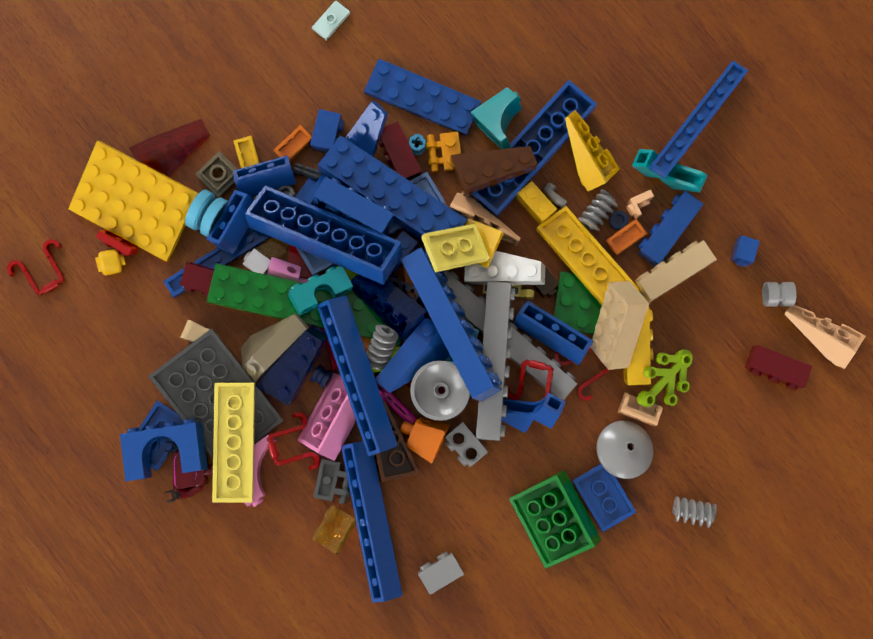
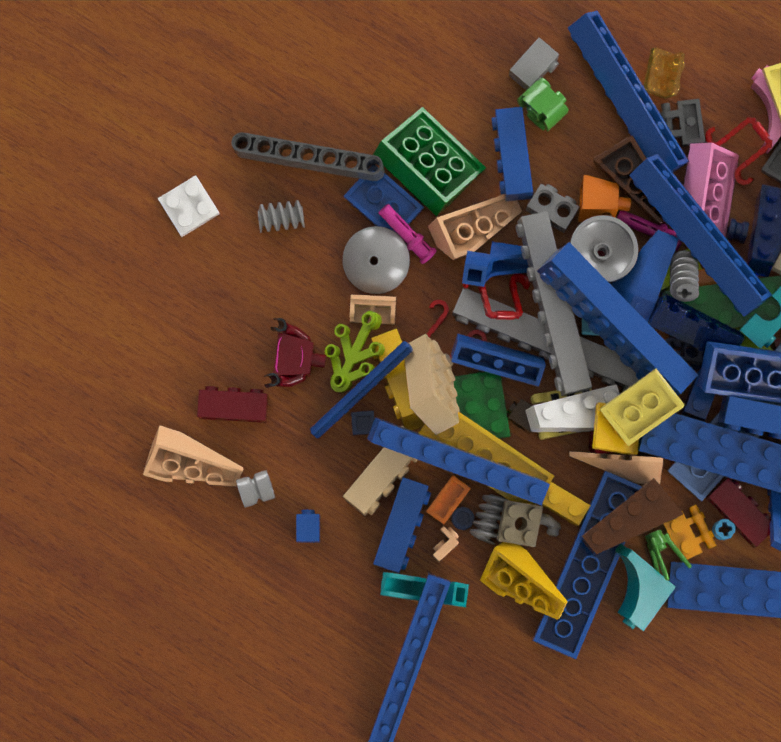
camera: 165 degrees right, 0 degrees up
none -> white plate [158,175,220,237]
none -> dark grey beam [231,132,385,181]
none -> dark red torso [264,318,326,388]
none -> blue axle [310,341,413,438]
none -> dark blue plate [351,411,374,436]
none -> blue brick [367,417,550,506]
none -> dark pink pin [378,203,437,264]
none -> light nougat wedge [428,194,522,260]
none -> blue brick [491,107,533,202]
none -> dark tan piece [497,500,543,547]
none -> bright green brick [517,77,569,132]
none -> bright green plant [645,530,691,581]

